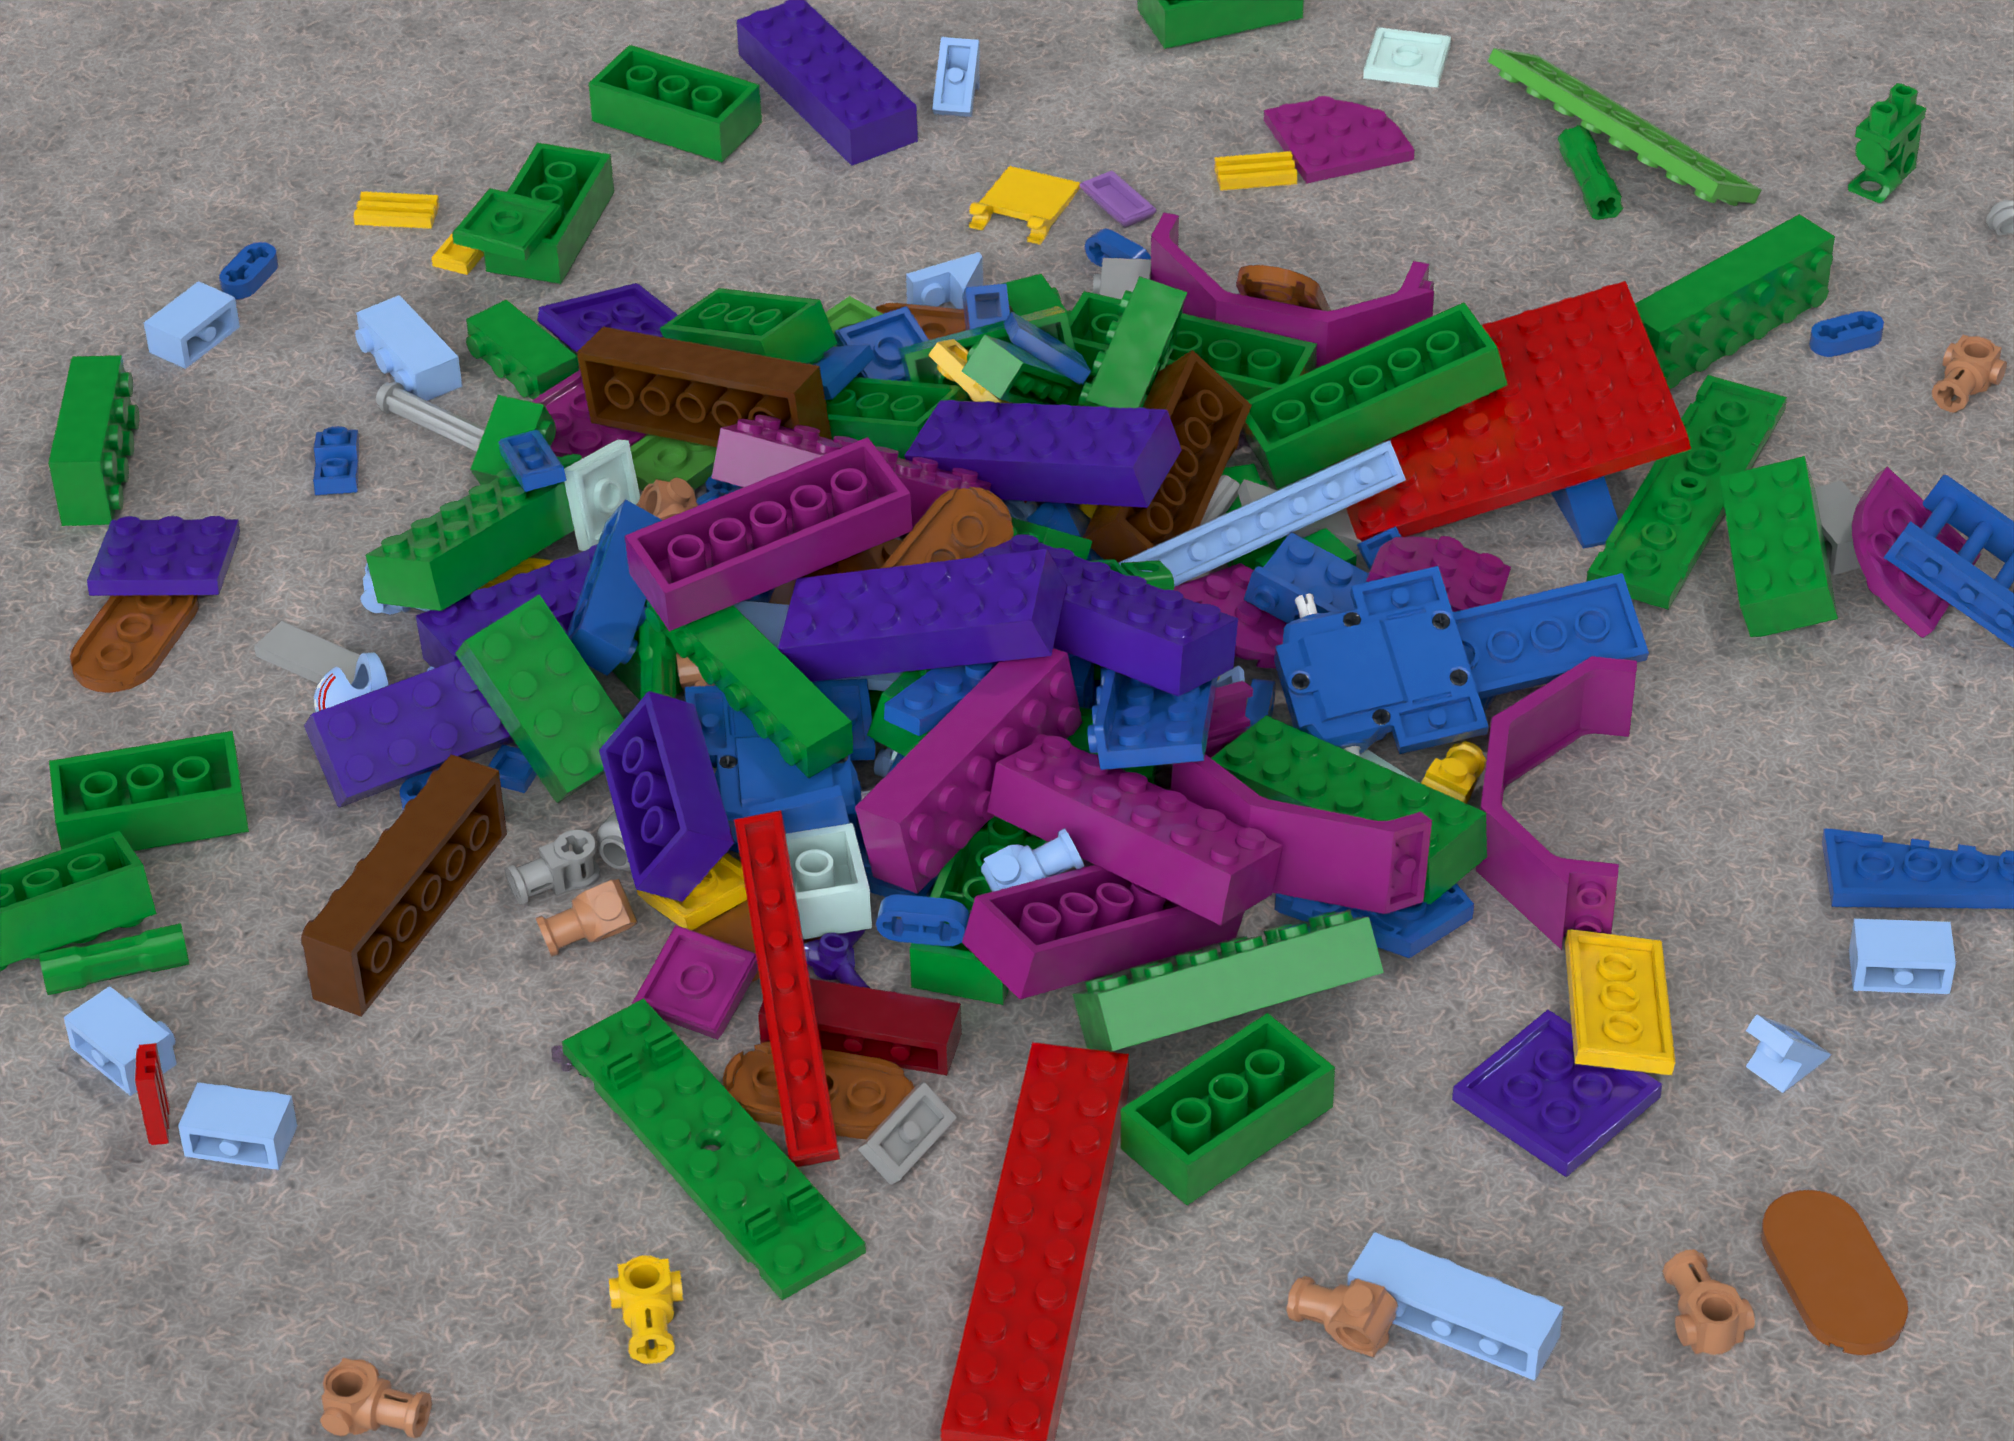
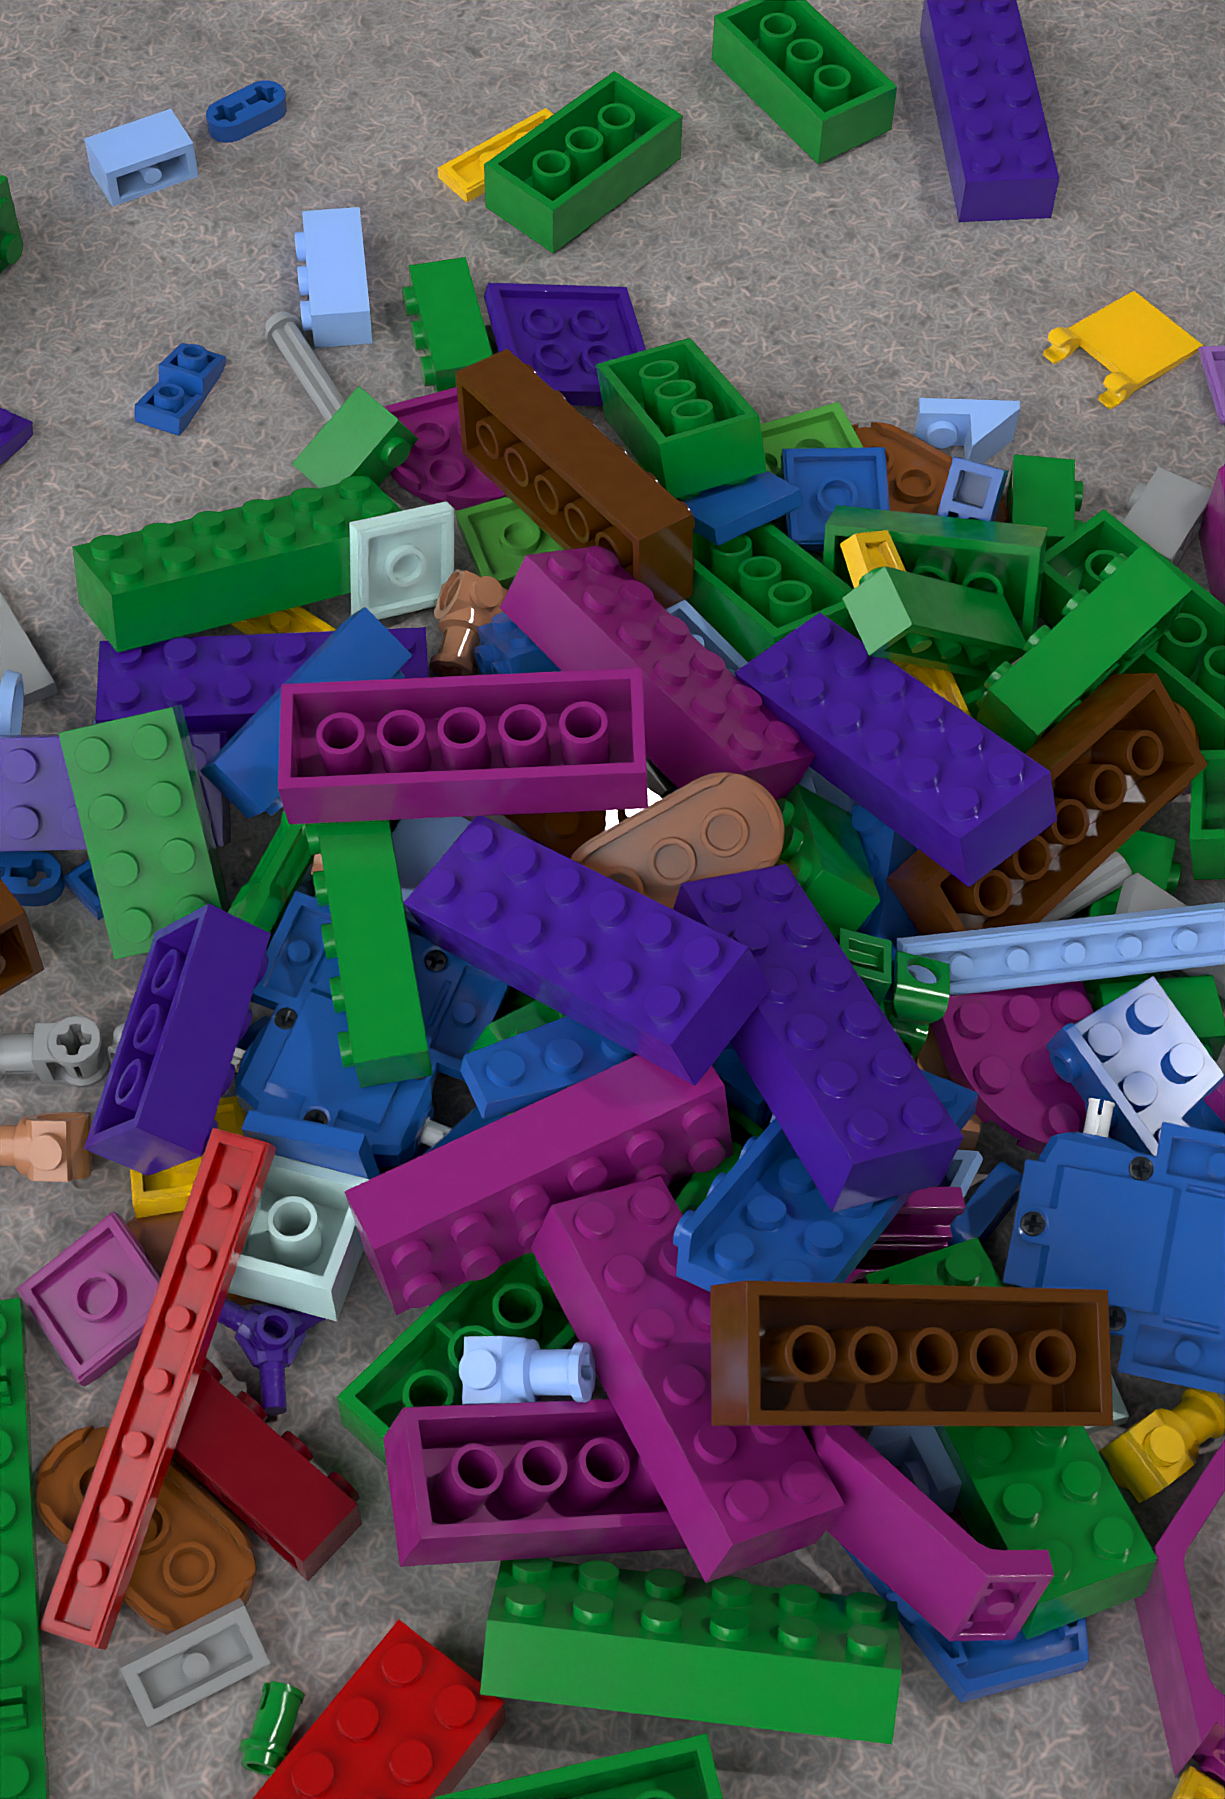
camera: 25 degrees right, 15 degrees up
yellow tile [353,191,439,229] -> none
green tile [452,188,562,261] -> none
blue tile [498,430,567,492] -> none
blue beam [876,894,970,946] -> none
light blue slope [932,37,980,117] -> none
blue tile [1004,311,1091,384] -> none
blue beam [1085,228,1151,267] -> none
none -> green pin [239,1681,305,1776]
none -> reddish brown brick [710,1281,1113,1427]

